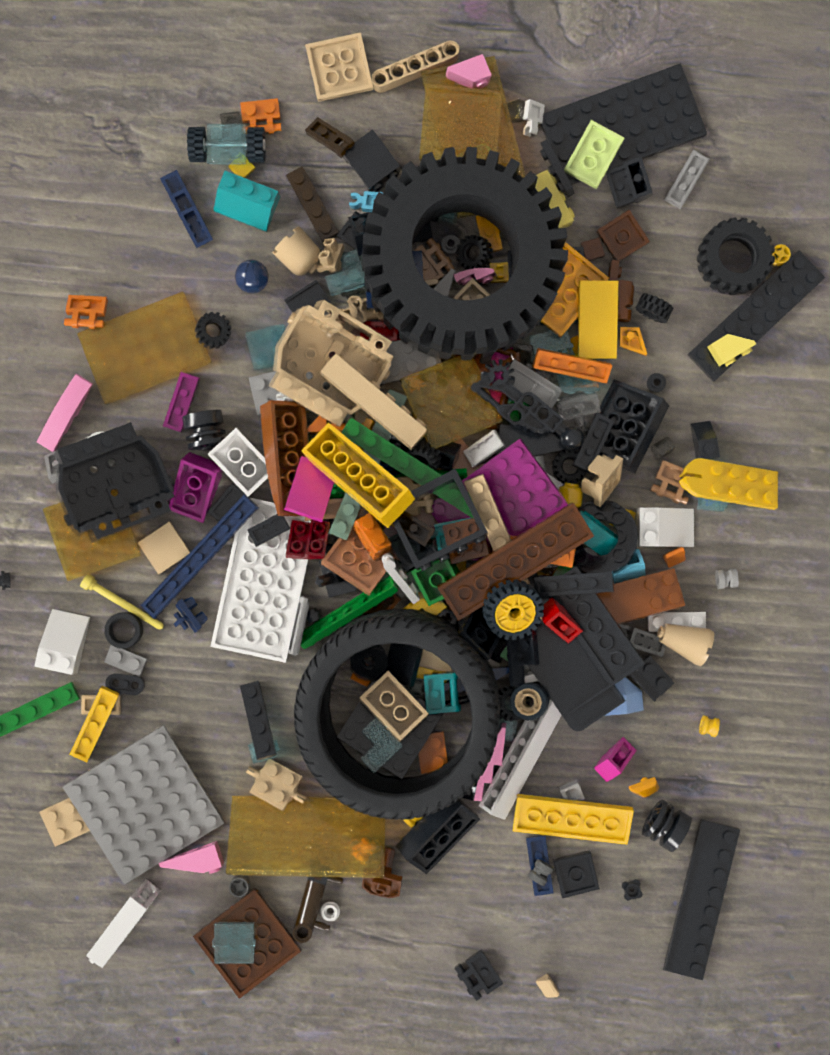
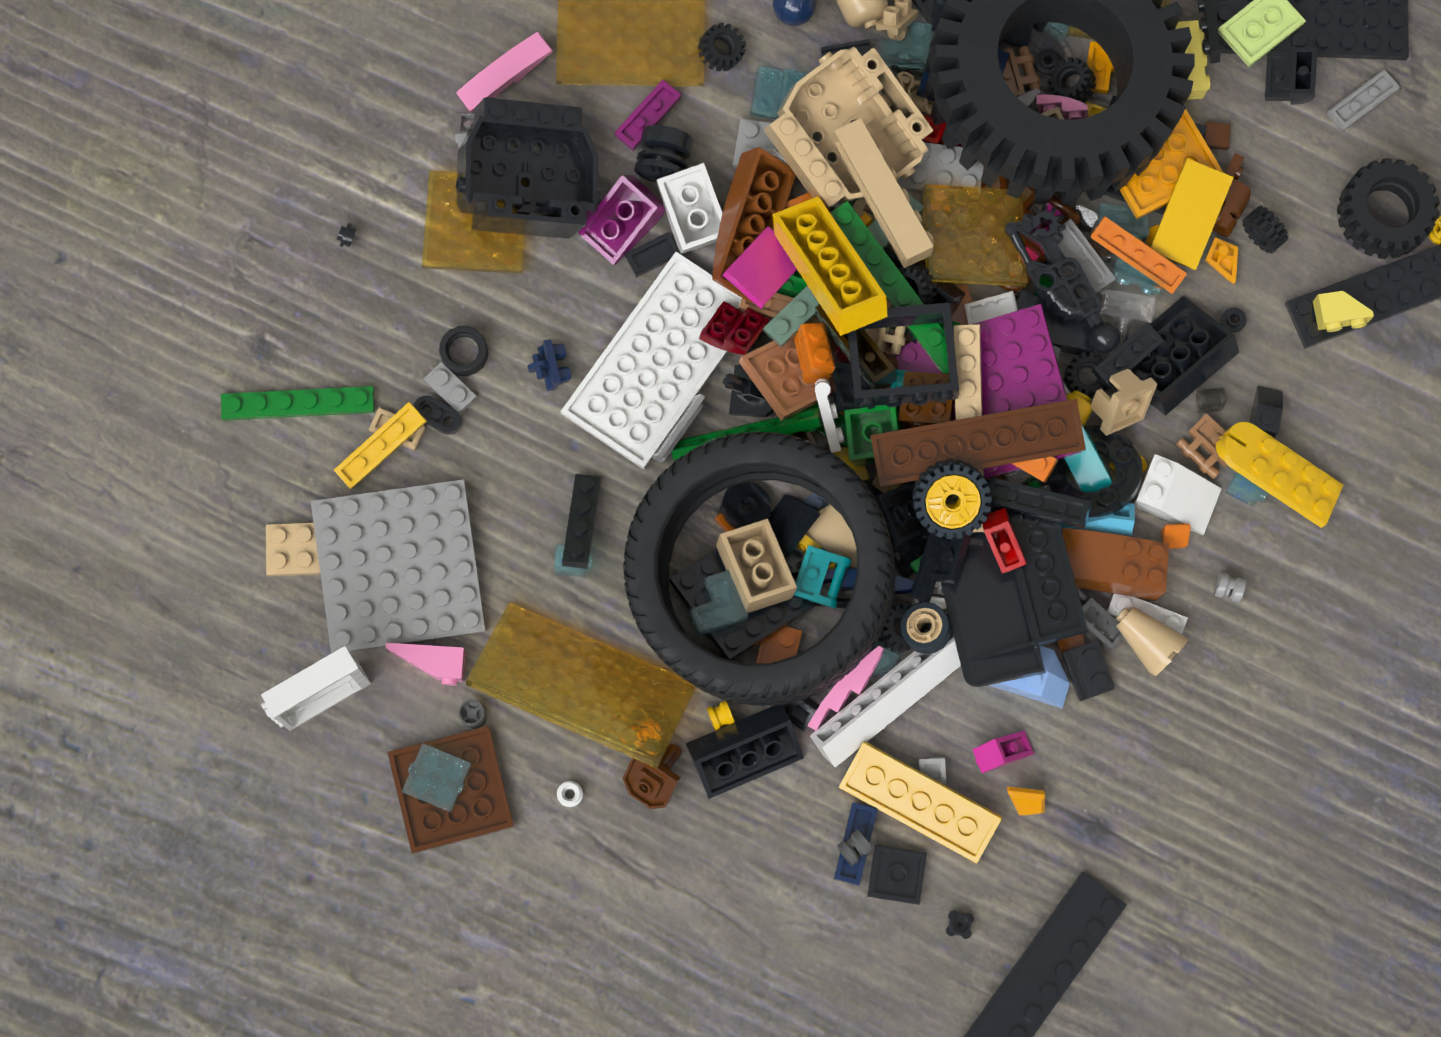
camera: 20 degrees right, 10 degrees down
white slope [34,609,90,675] -> none
light yellow piece [80,573,164,630] -> none
tan tile [138,521,190,575] -> none
dark blue tile [140,494,259,619] -> none
tan plate [246,758,307,812] -> none
black plate [247,514,290,547] -> none
dark brown piece [293,863,344,943] -> none
black plate [306,607,323,623] -> none
black plate [454,949,503,1001] -> none
tan slope [536,974,560,997] -> none
reddish brown plate [596,210,650,262] -> none
black wheel [642,799,692,852] -> none
yellow wheel [699,715,720,737] -> none

